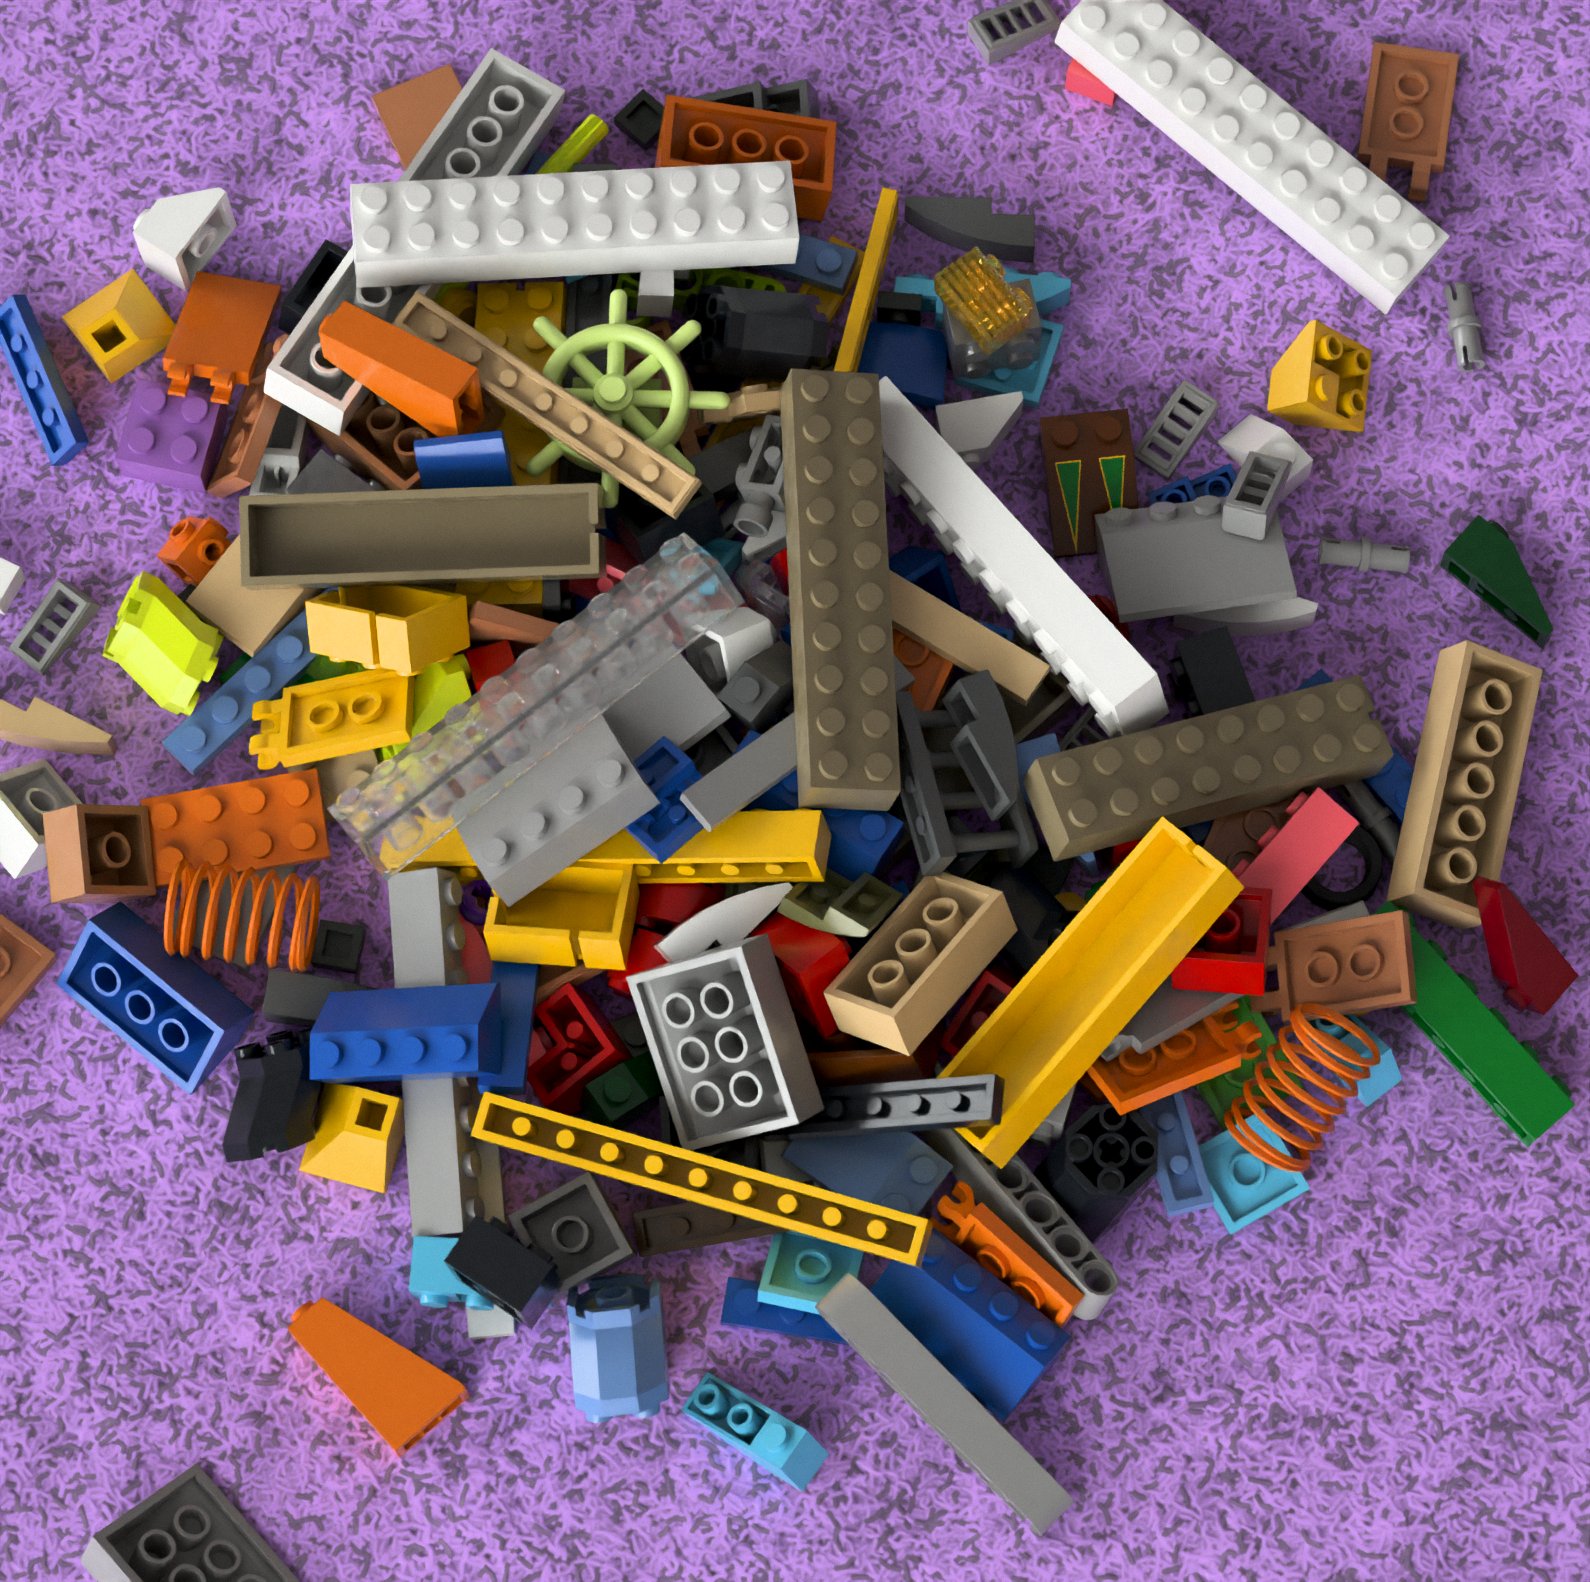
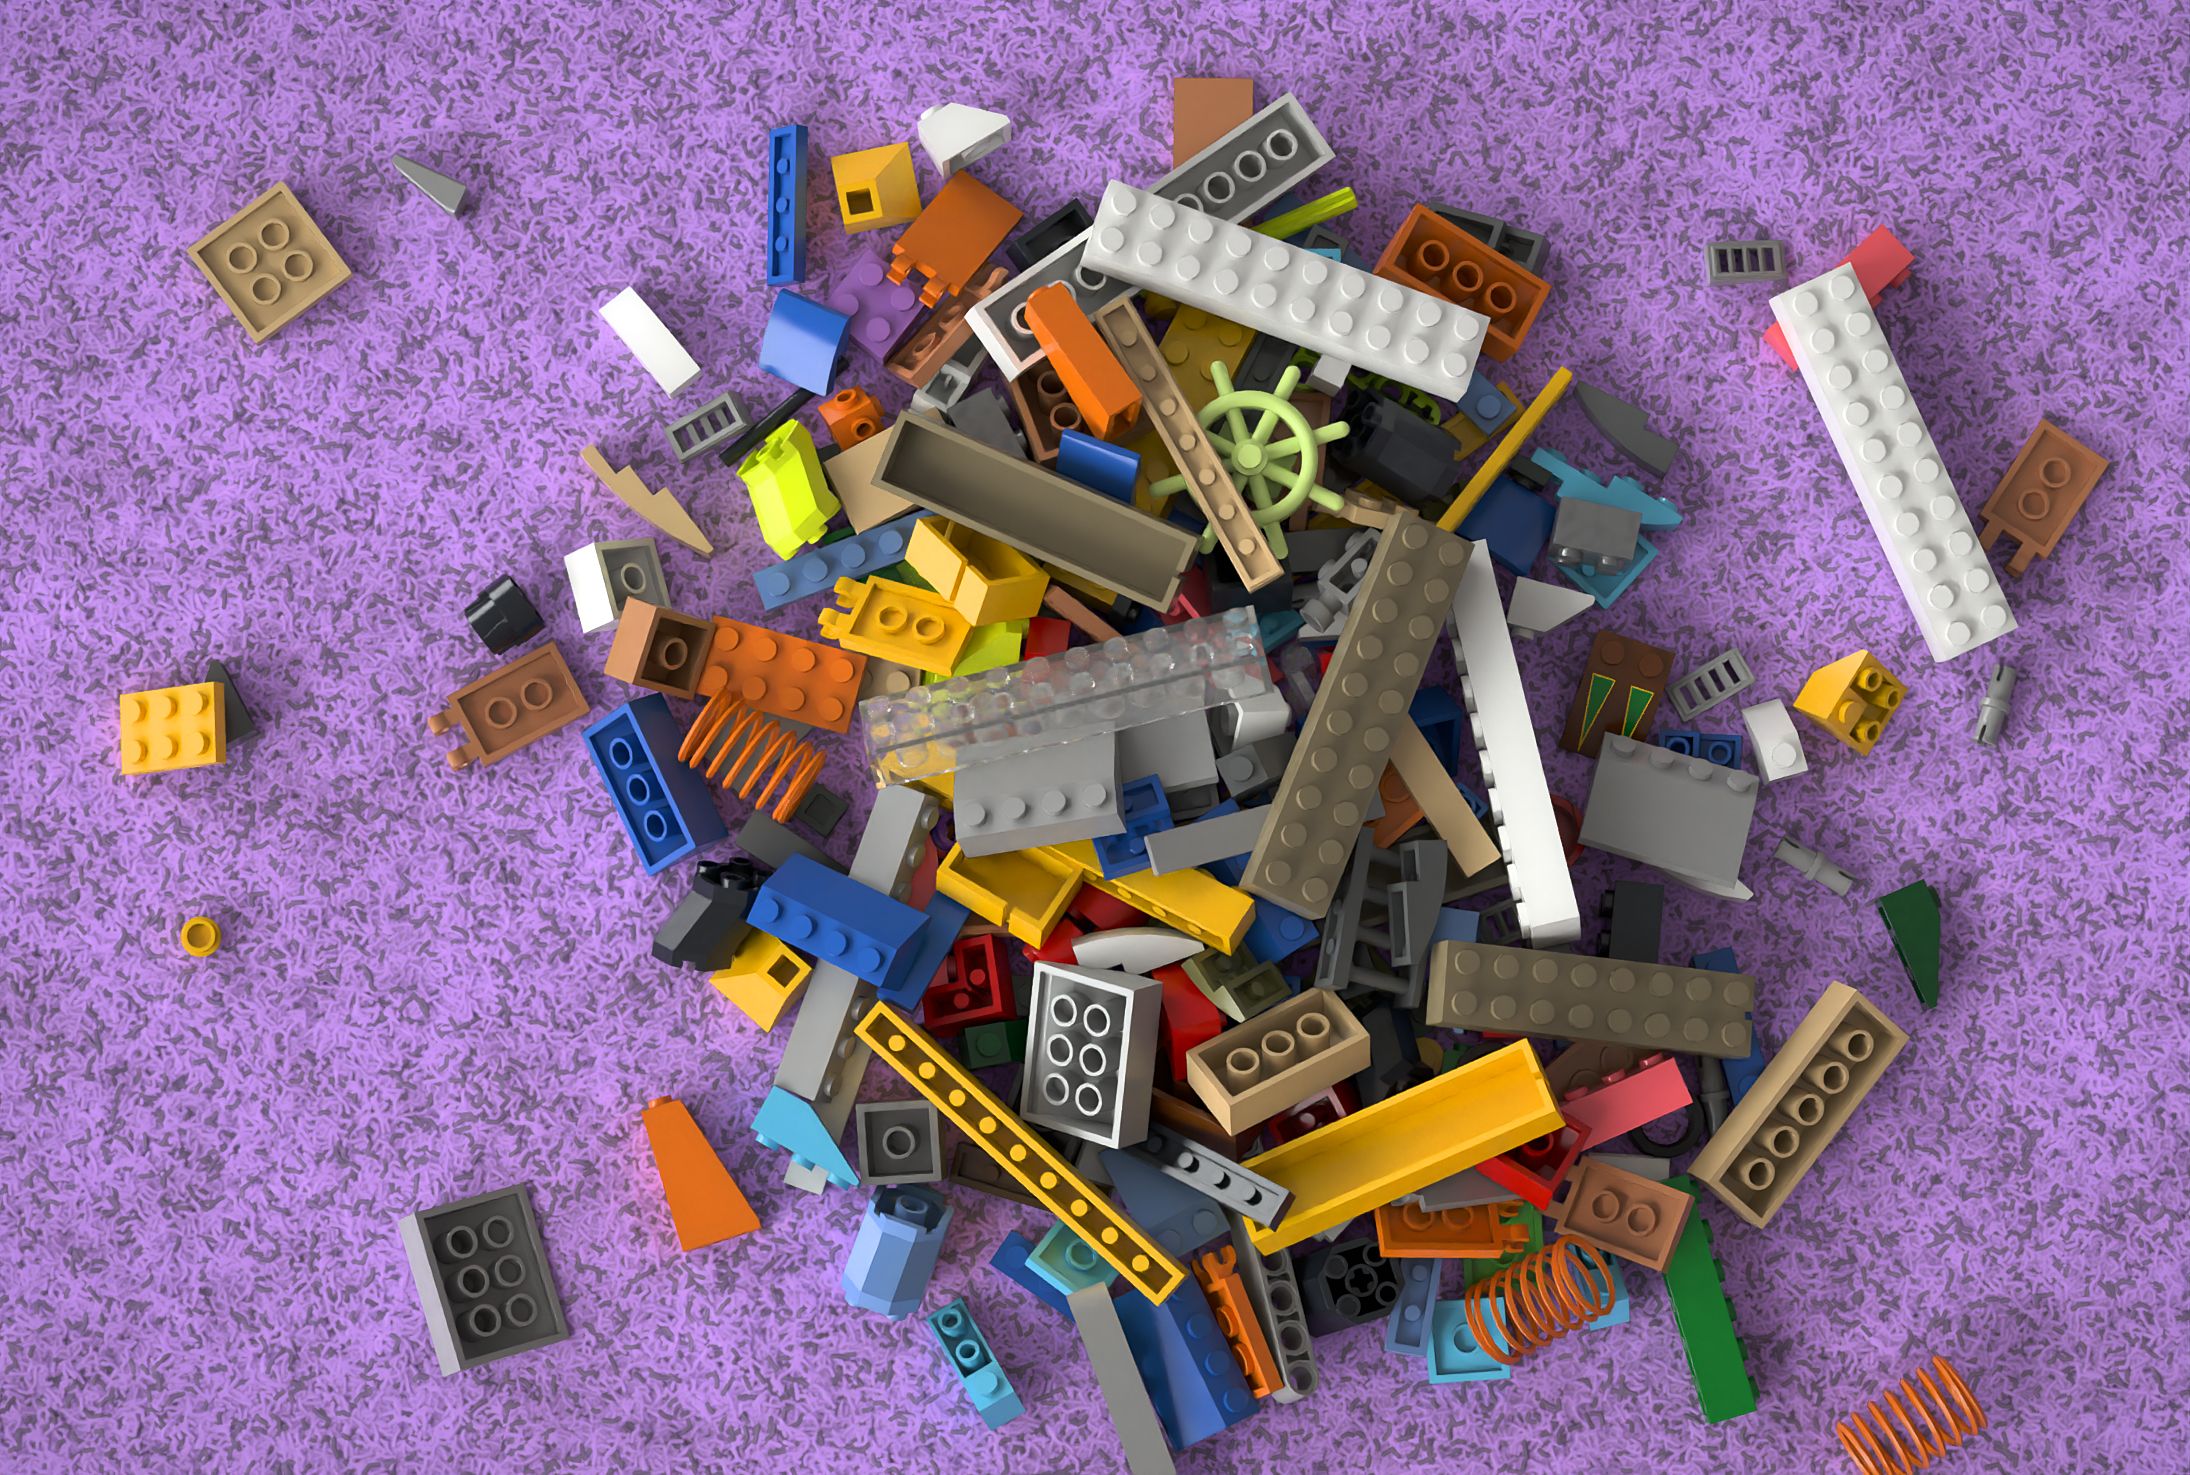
camera: 20 degrees right, 10 degrees up
black brick [444,1215,563,1330] -> none
pearl dark grey plate [614,89,664,151] -> none
clear yellow brick [934,246,1033,356] -> none
light grey slope [1222,451,1292,540] -> none
dark red slope [1473,876,1579,1015] -> none
none -> black bar [719,355,850,468]
none -> slope [758,288,851,397]

